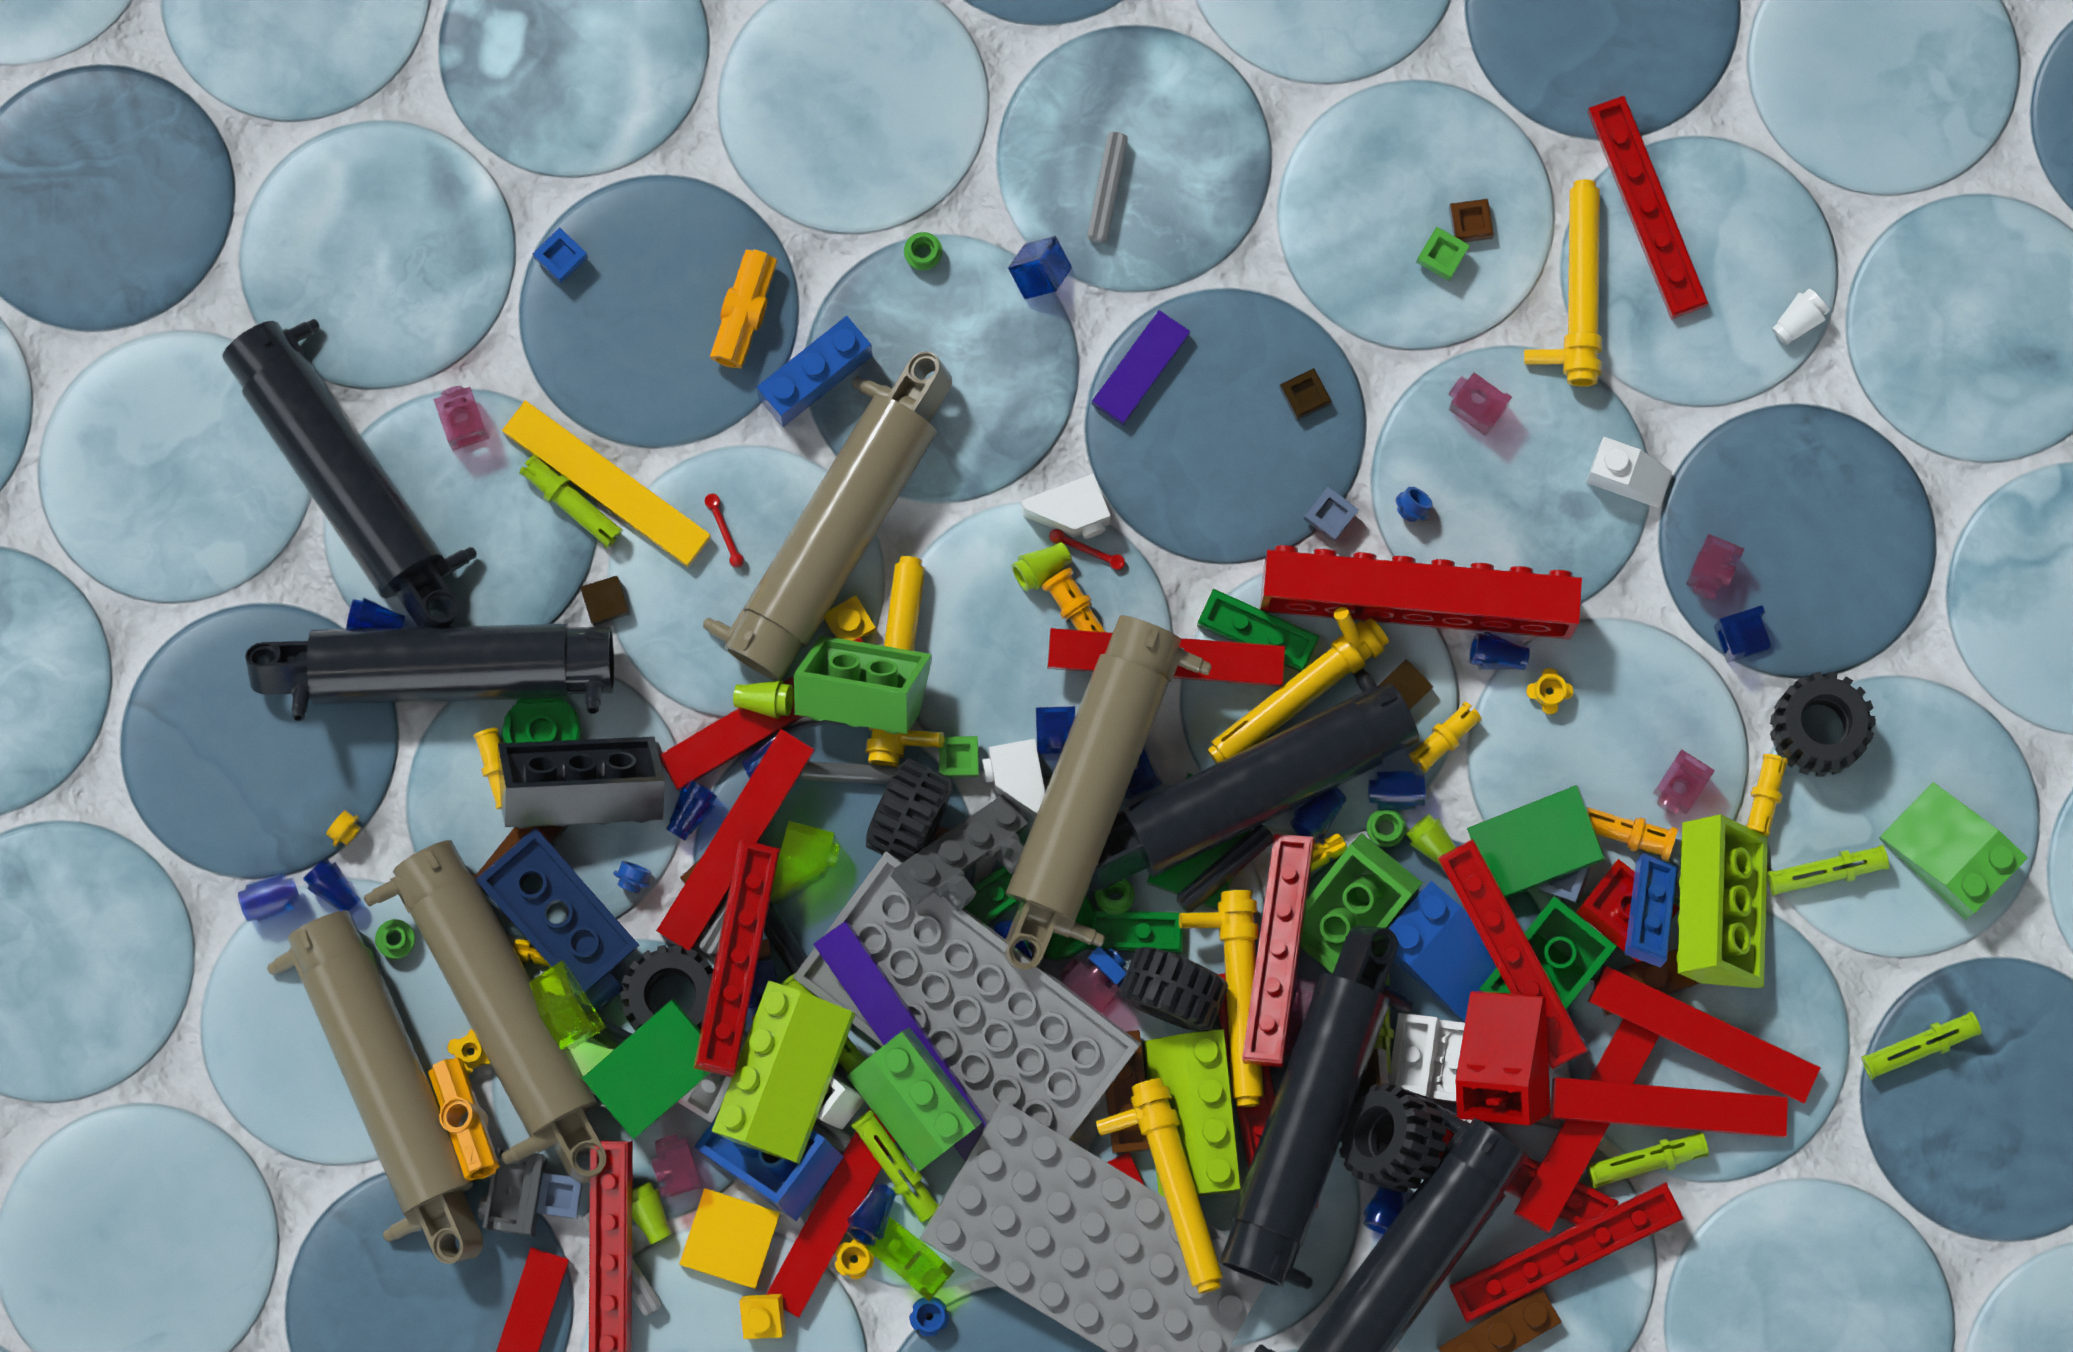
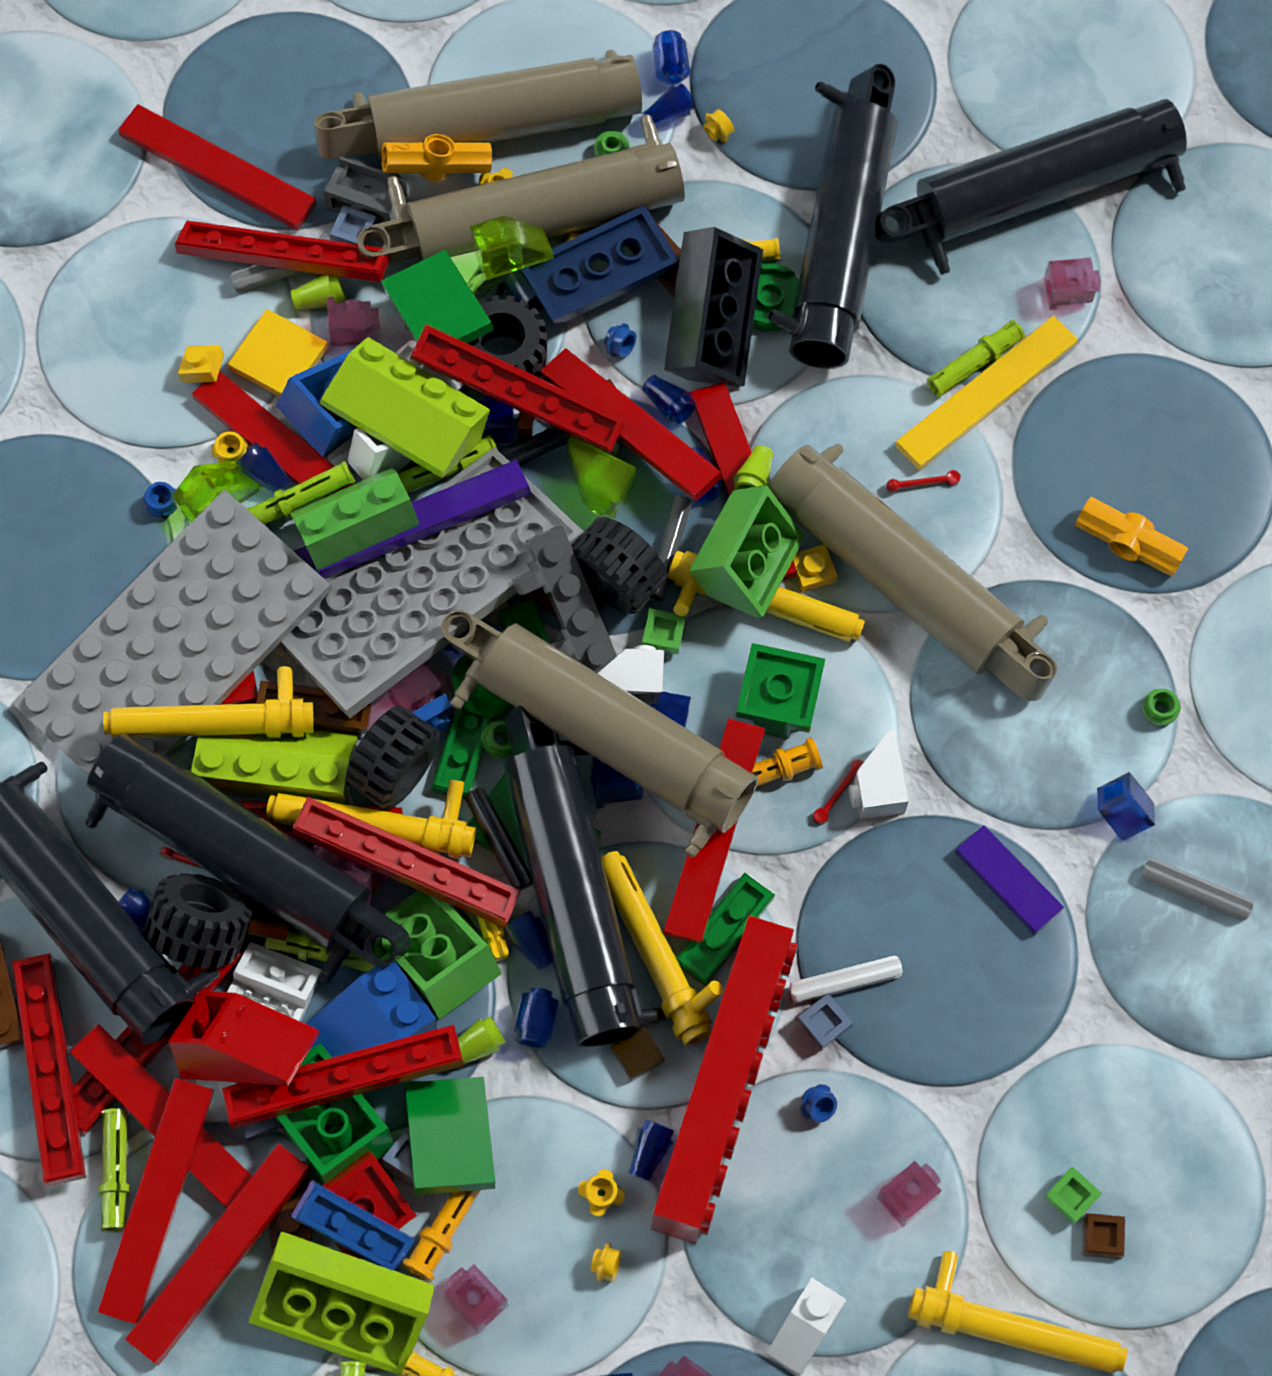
camera: 100 degrees right, 10 degrees down
clear blue cone [346,597,406,629] -> none
blue plate [532,227,588,283] -> none
dark brown tile [580,576,629,626] -> none
blue brick [756,316,873,427] -> none
lime cone [1011,542,1072,591] -> none
dark brown tile [1279,368,1332,421] -> none
bright green plate [1366,808,1406,848] -> none
yellow pin [1409,702,1482,773] -> none
none -> yellow plate [590,1243,622,1282]
none -> green panel [735,643,826,739]
none -> white axle [789,955,903,1004]

